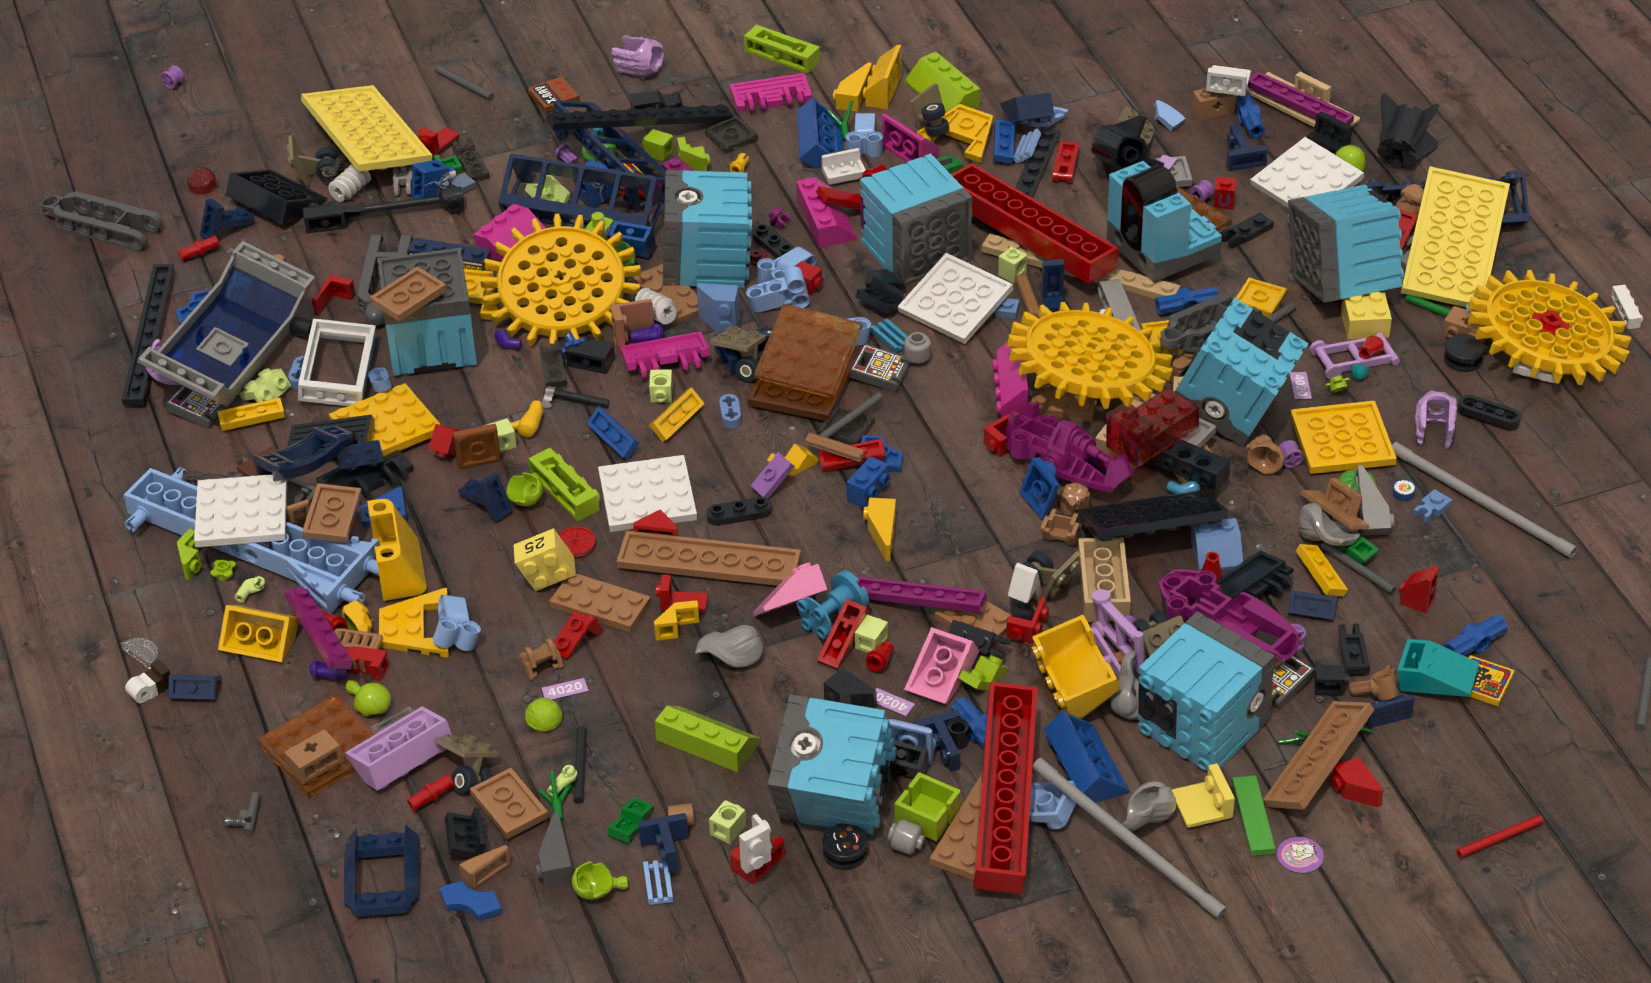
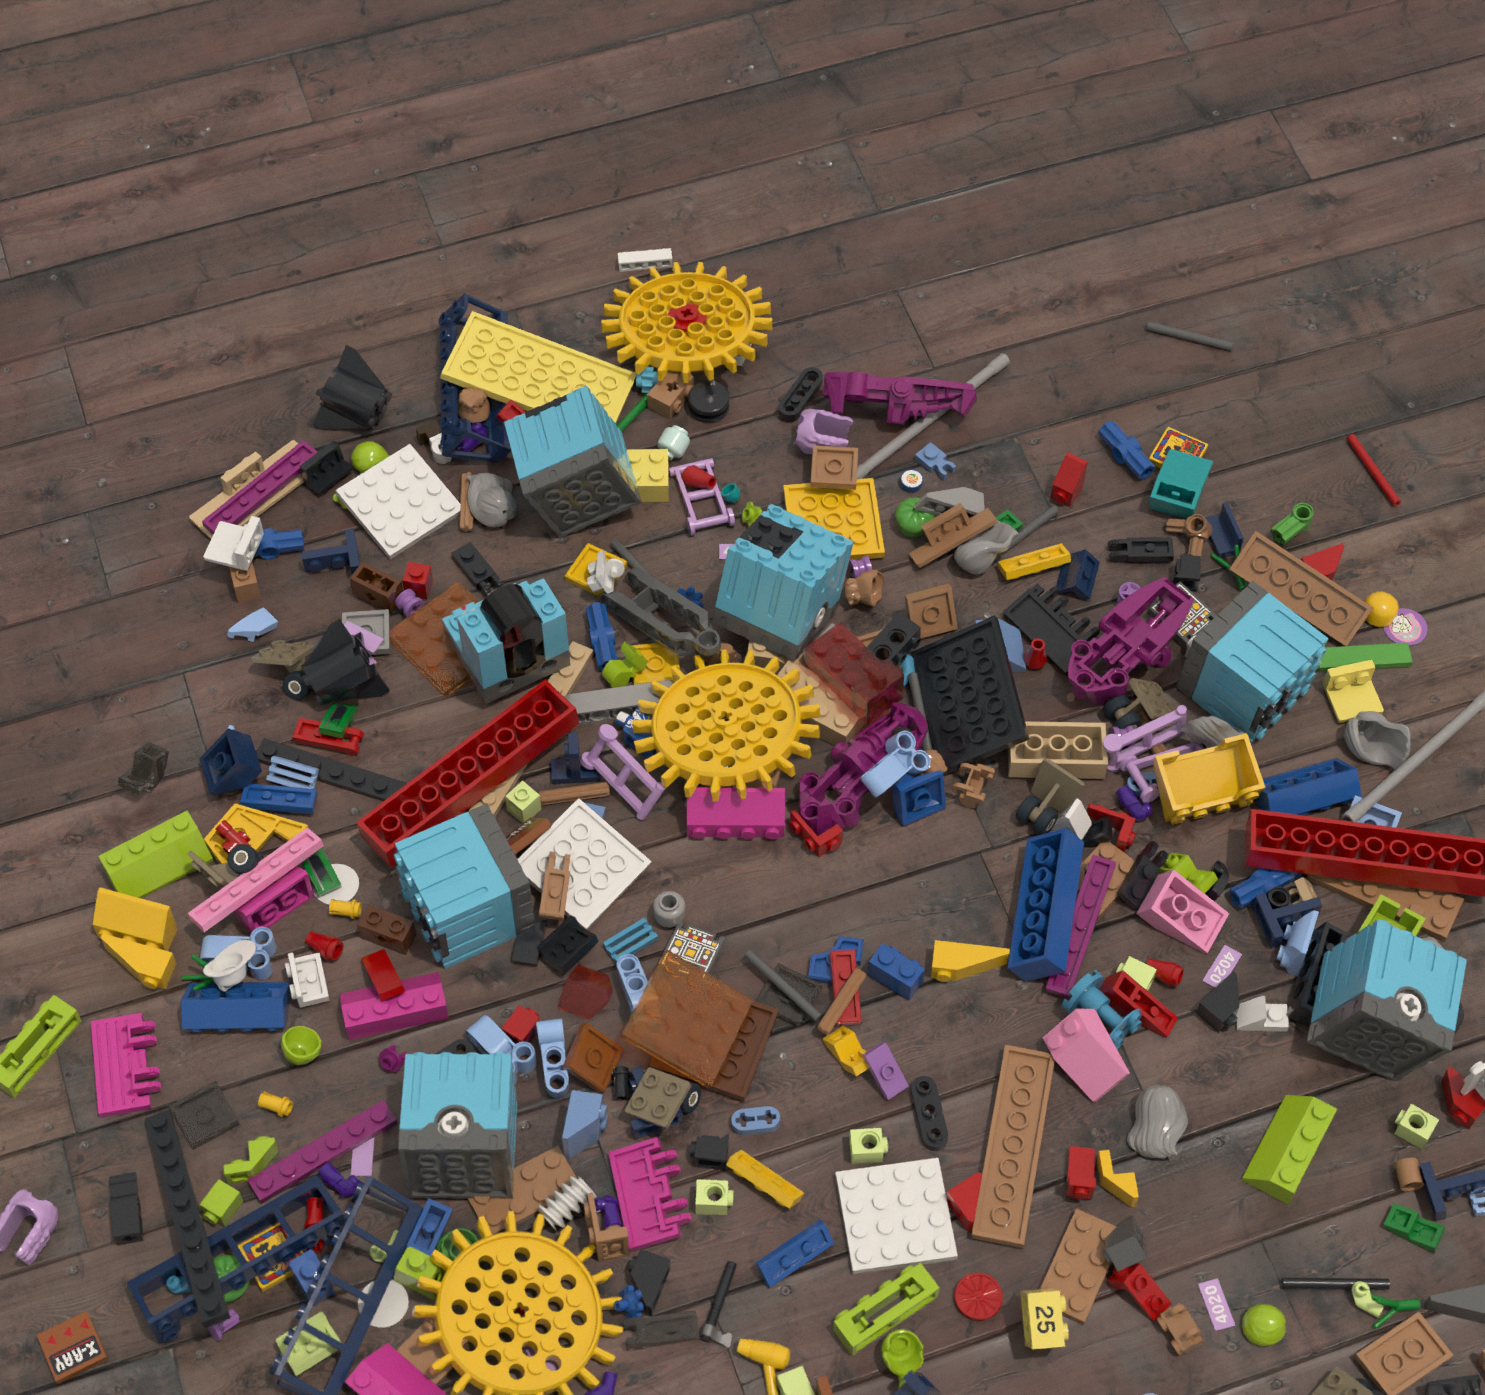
camera: 90 degrees left, 15 degrees up
none -> clear smoke brick [118,742,169,795]
none -> bright pink plate [188,828,324,932]
none -> white piece [203,940,256,991]
none -> red plate [215,819,251,854]
none -> lime piece [281,1026,321,1065]
none -> green slope [319,702,359,738]
none -> reddish brown brick [350,562,403,613]
none -> dark orange tile [505,817,552,854]
none -> medium nougat hinge [538,851,571,921]
none -> clear red slope [558,964,613,1020]
none -> dark orange tile [562,1022,623,1094]
none -> lavender piece [580,724,666,820]
none -> white hips [587,550,625,594]
none -> lime leg [602,641,648,688]
none -> light aqua head [657,425,690,460]
none -> black window [690,1134,729,1170]
none -> medium nougat tile [811,445,858,490]
none -> magenta piece [823,372,977,425]
none -> yellowish green brick [849,1128,888,1164]
none -> light blue piece [860,731,931,798]
none -> medium nougat tile [904,584,958,639]
none -> dark grey bar [908,672,932,751]
none -> blue brick [1007,828,1084,981]
none -> dark grey slope [1103,1215,1147,1271]
none -> black slope [1206,860,1229,901]
none -> bright green piece [1270,503,1314,545]
none -> tan tile [1289,877,1317,904]
none -> yellow hair [1364,591,1399,627]

